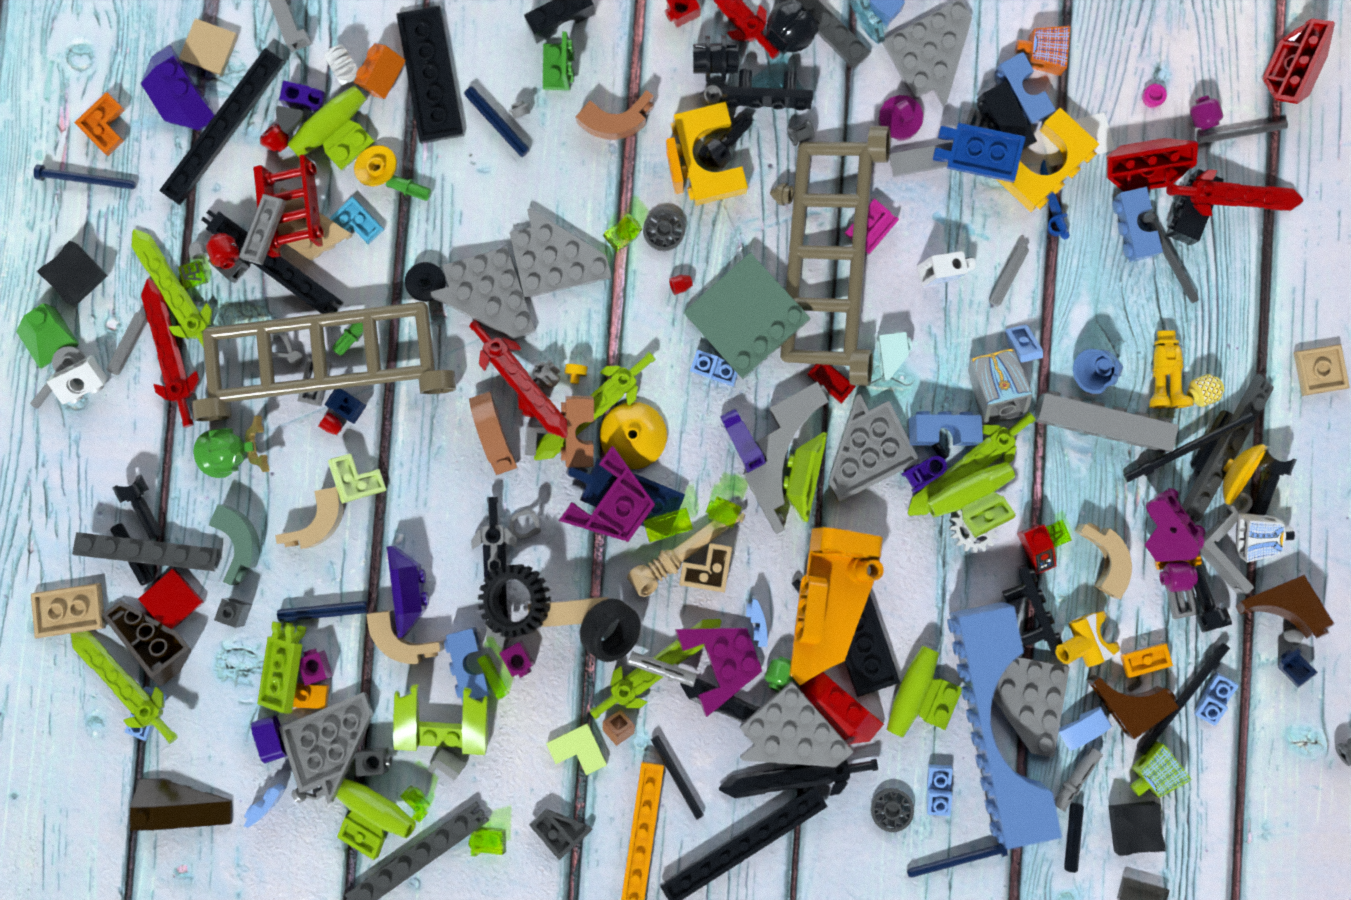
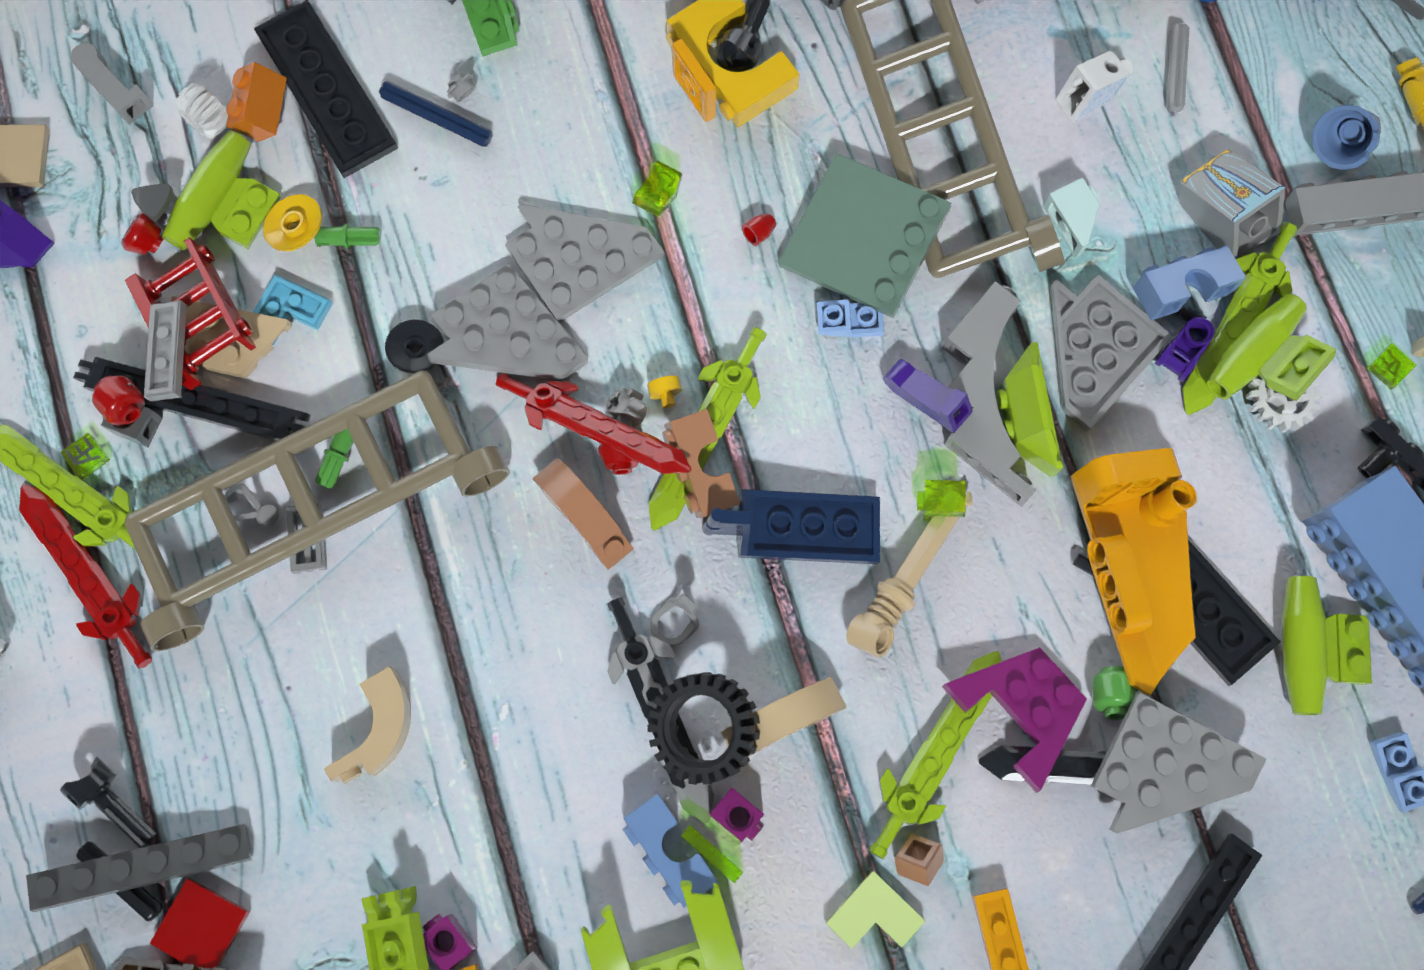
camera: 25 degrees left, 10 degrees down
light grey axle [107,312,147,375] -> none
black plate [159,48,285,205] -> none
light grey hinge [188,242,208,260] -> none
bright green helmet [193,415,270,478] -> none
sand green arch [209,504,260,585] -> none
dark grey brick [214,597,252,628] -> none
dark blue axle [277,601,368,622] -> none
dark purple leg [279,80,326,112] -> none
red hose [318,412,344,435] -> none
dark blue bracket [325,388,367,424] -> none
yellowish green tile [328,454,386,504] -> none
tan arch [367,610,444,664] -> none
dark purple wedge [386,546,429,638] -> none
light grey tile [524,426,551,456] -> none
magenta wing [558,446,655,542] -> none
nougat arch [575,90,654,140] -> none
black tyre [579,598,641,662] -> none
yellow dish [600,402,667,469] -> none
light grey pin [627,651,697,687] -> none
dark grey wheel [643,209,685,251] -> none
clear neon green tile [643,507,693,543] -> none
black bar [650,735,704,820] -> none
tan brick [679,543,732,593] -> none
black sword [719,759,878,799] -> none
light blue slope [746,598,768,647] -> none
dark tan plate [770,183,794,206] -> none
red wedge [800,672,884,744] -> none
red tile [806,364,856,404] -> none
dark pink plate [845,198,899,255] -> none
dark grey wheel [871,788,914,832] -> none
light blue slope [1005,324,1043,363] -> none
red slope [1017,524,1057,575] -> none

